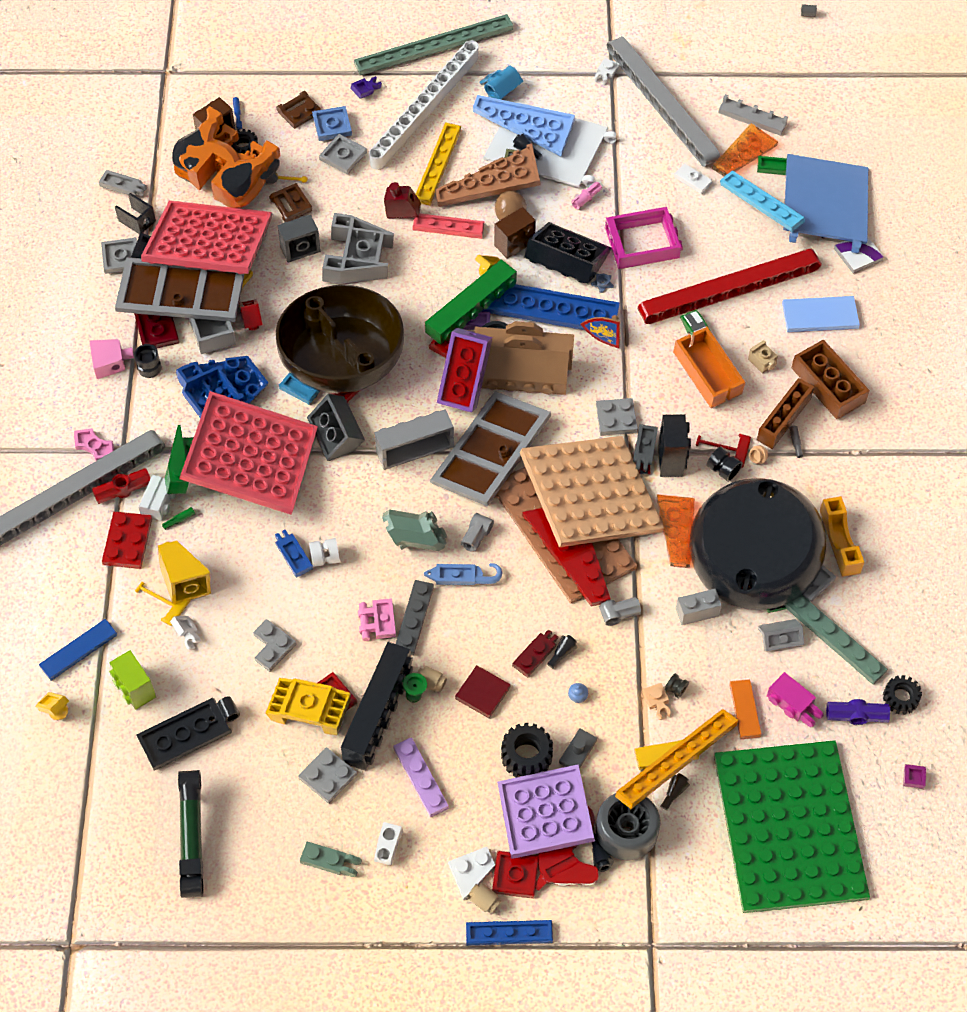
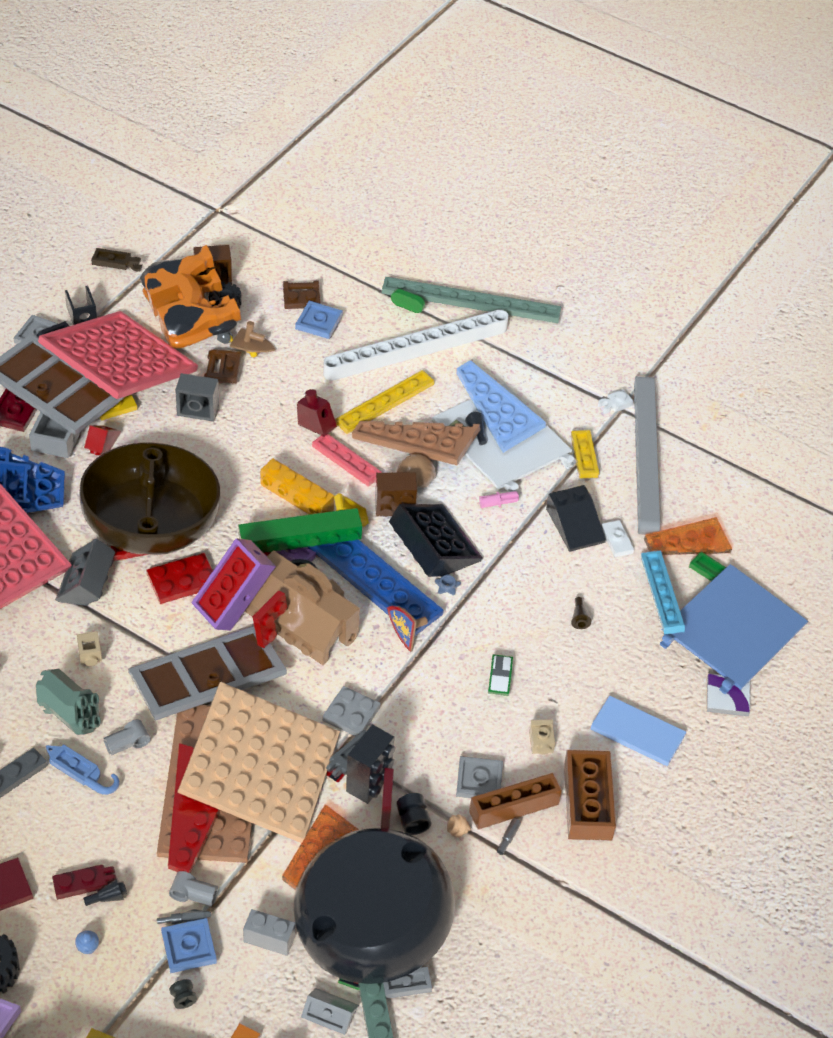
camera: 30 degrees right, 10 degrees down
light grey hinge [99,170,148,196] -> none
blue piece [233,97,242,129] -> none
dark azure tile [279,373,320,405] -> none
light grey plate [319,134,367,175] -> none
light grey wedge [322,213,394,284] -> none
dark purple plate [350,76,382,99] -> none
light grey piece [374,409,454,470] -> none
dark azure piece [480,65,524,100] -> none
dark grey tile [559,728,597,769] -> none
dark pink window [605,207,683,269] -> none
red beam [637,248,822,324] -> none
light nougat plate [642,683,671,720] -> none
orange piece [673,327,746,408] -> none
red piece [695,434,751,468] -> none
light grey hinge [718,94,788,136] -> none
light orange arch [820,496,865,577] -> none
none -> tan brick [76,631,102,666]
none -> dark brown plate [91,248,142,272]
none -> red plate [146,553,213,604]
none -> dark grey hand [157,909,212,924]
none -> medium blue plate [161,918,217,974]
none -> medium nougat shield [230,321,276,353]
none -> red plate [252,590,287,648]
none -> light orange brick [260,458,335,515]
none -> dark red tile [381,768,394,828]
none -> green tile [391,289,425,313]
none -> light grey tile [456,756,503,798]
none -> black slope [546,485,606,552]
none -> yellow plate [571,430,599,479]
none -> dark brown cone [571,597,592,629]

